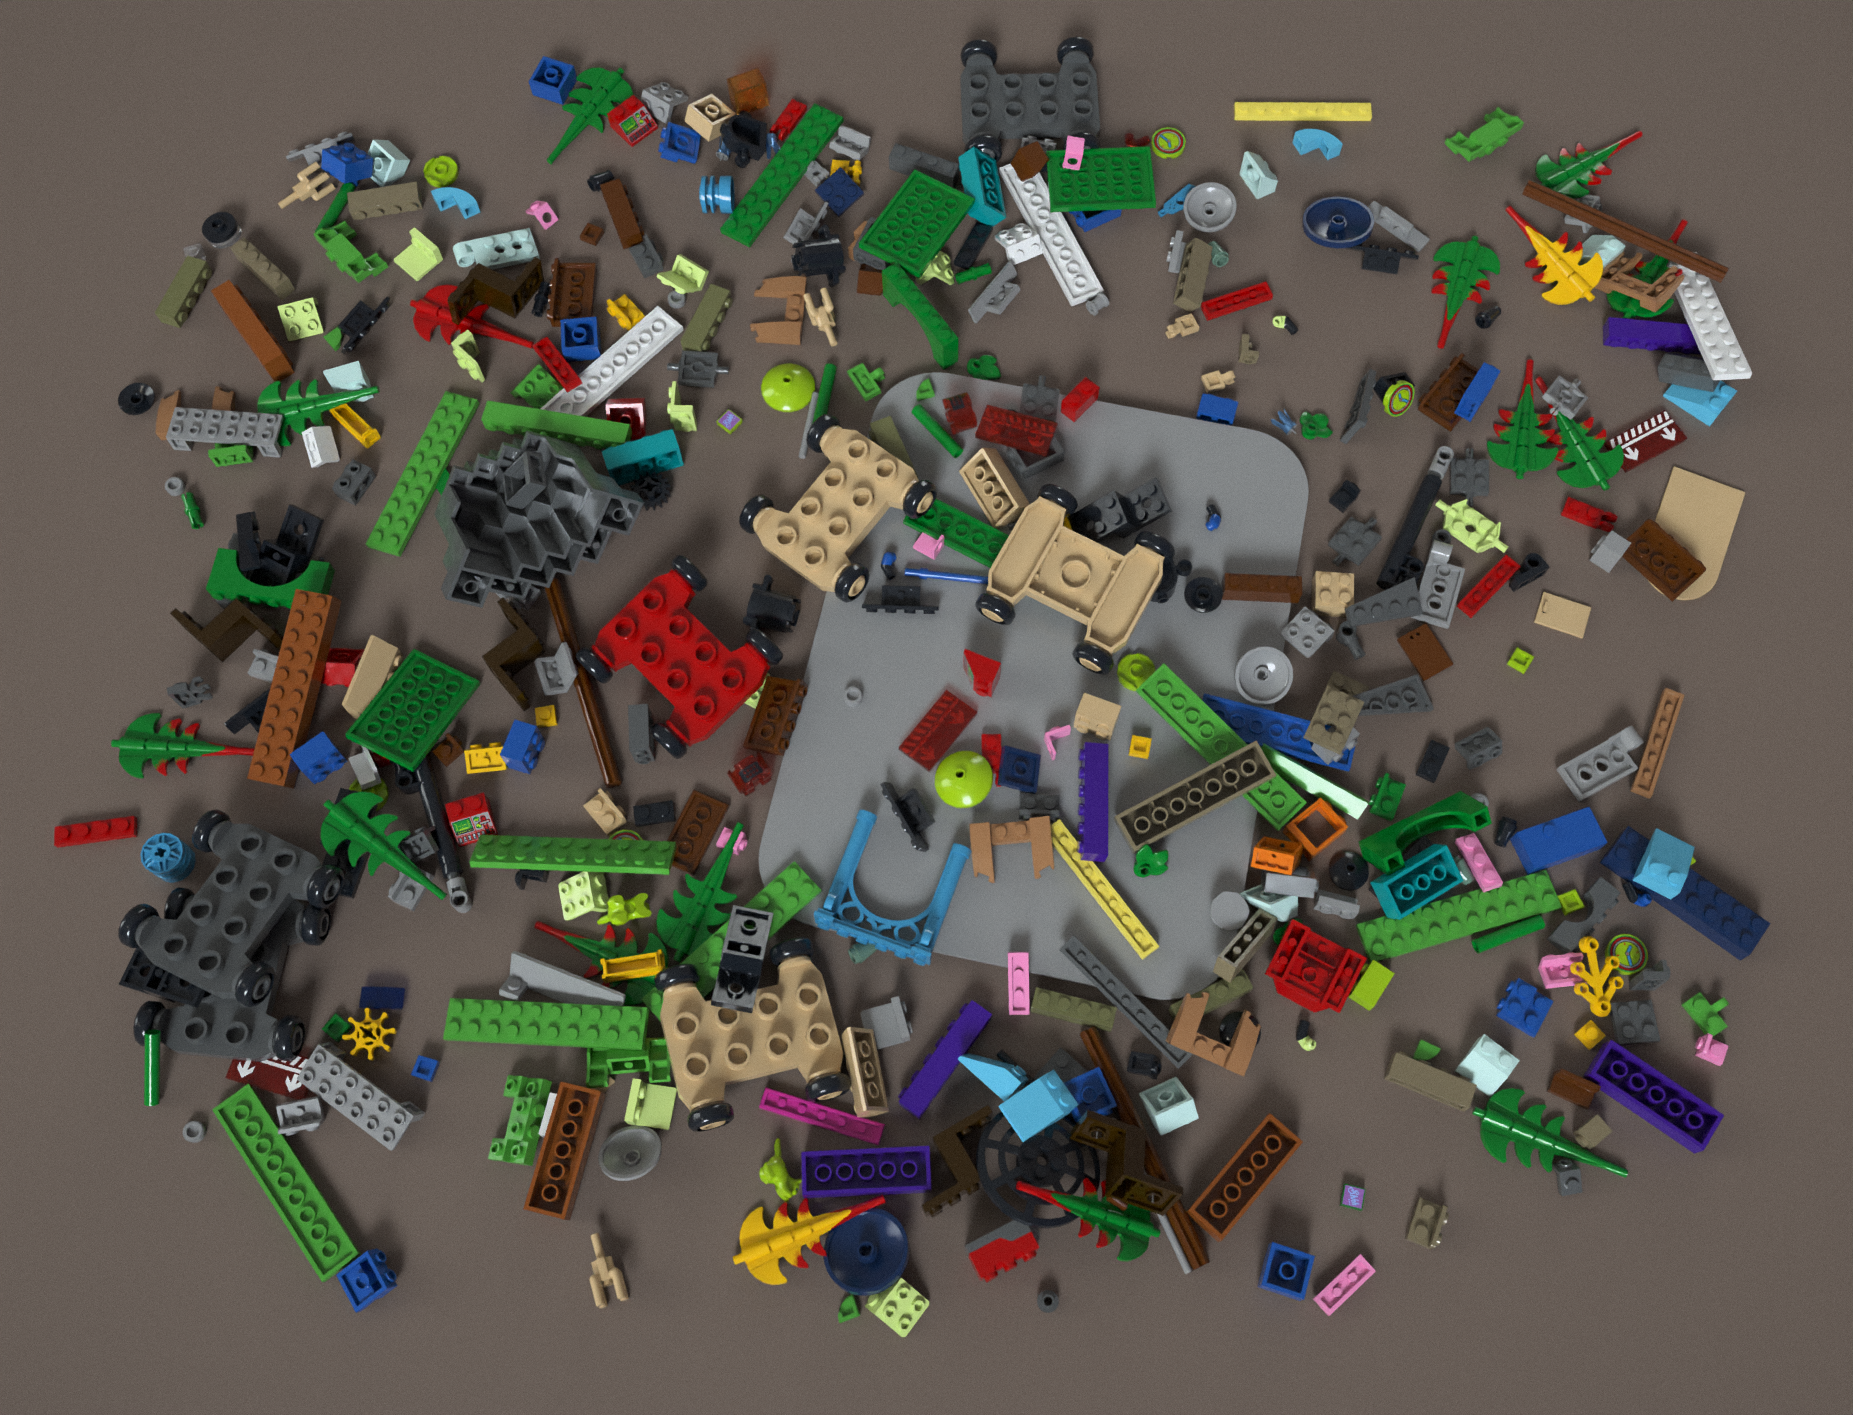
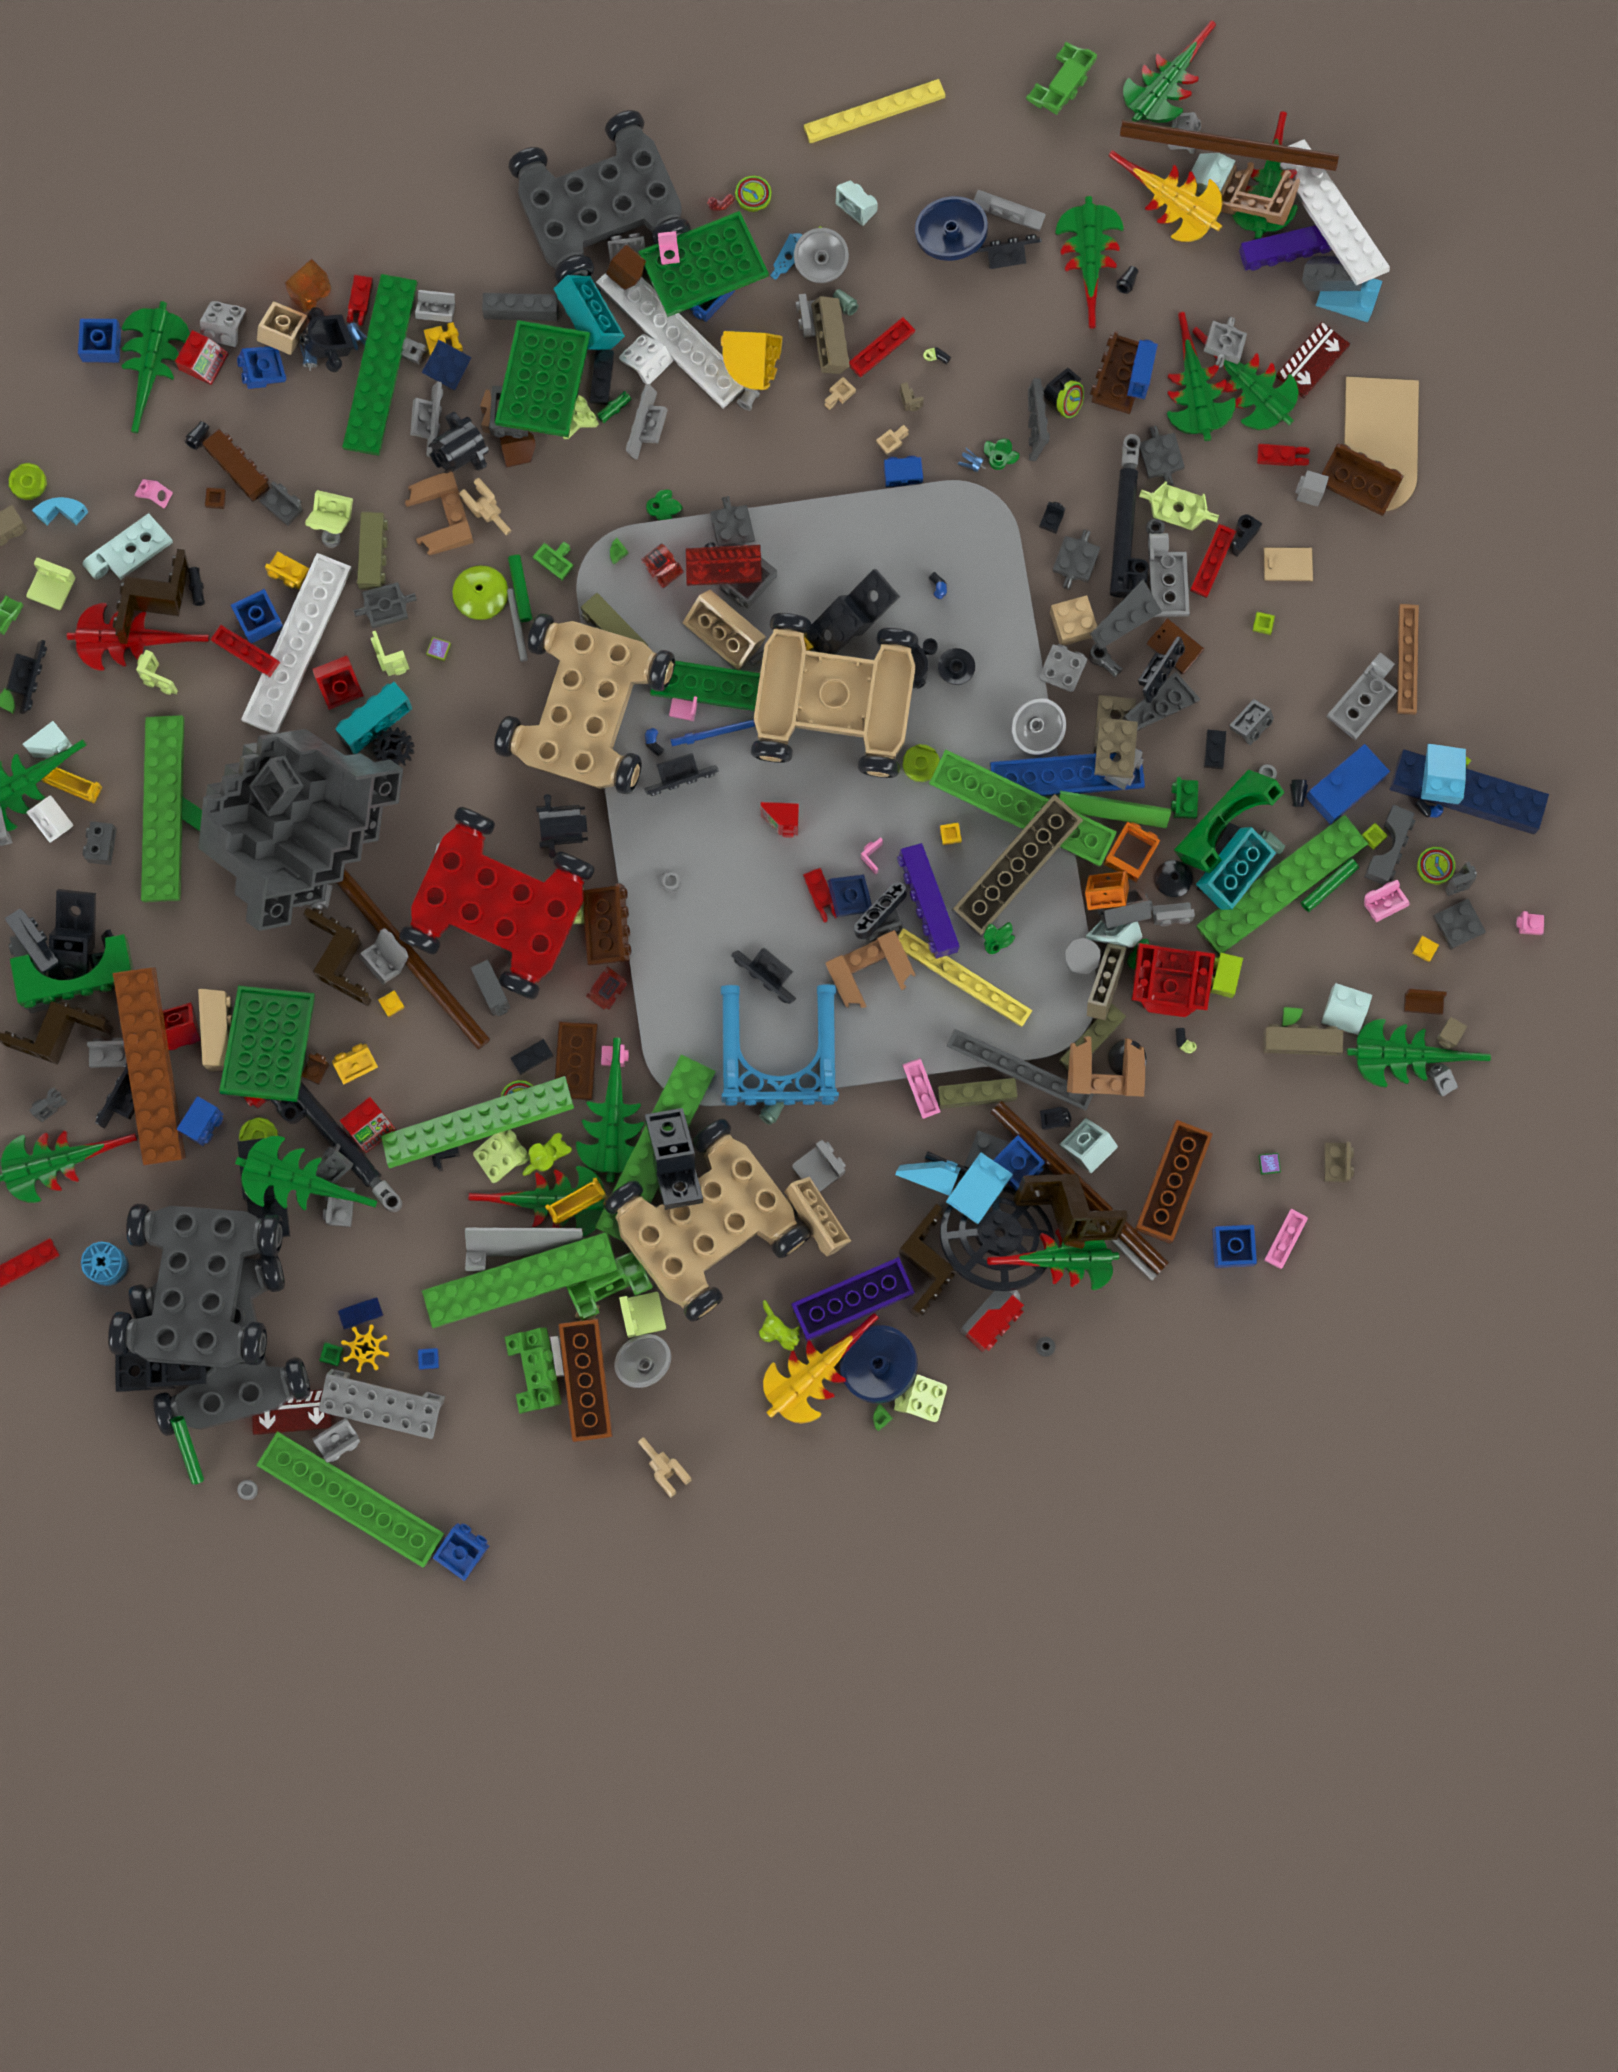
camera: 25 degrees left, 10 degrees up
white panel [348,746,382,790] -> none
bright green brick [481,400,632,449] -> none
blue brick [500,720,545,774] -> none
bright green bracket [510,364,563,409] -> none
reddish brown bracket [547,258,597,327] -> none
tan bracket [583,788,627,837] -> none
dark azure wheel [699,176,735,214] -> none
dark pink tile [759,1087,885,1146] -> none
green arch [882,262,959,370] -> none
dark purple brick [898,1000,992,1119] -> none
clear red tile [899,690,977,773] -> none
green piece [911,404,964,458] -> none
lime dish [935,751,993,808] -> none
red brick [1061,377,1100,423] -> none
tan brick [1074,693,1121,740] -> none
reddish brown brick [1222,573,1302,603] -> none
medium azure brick [1292,129,1343,160] -> none
bright pink plate [1455,833,1503,893] -> none
blue plate [1496,978,1554,1037] -> none
yellow plant [1570,936,1624,1017] -> none
dark purple brick [1582,1040,1724,1154] -> none
bright green plate [1682,992,1729,1037] -> none
none -> yellow brick [721,331,782,390]
none -> black beam [854,882,907,939]
none -> black bracket [1138,636,1185,703]

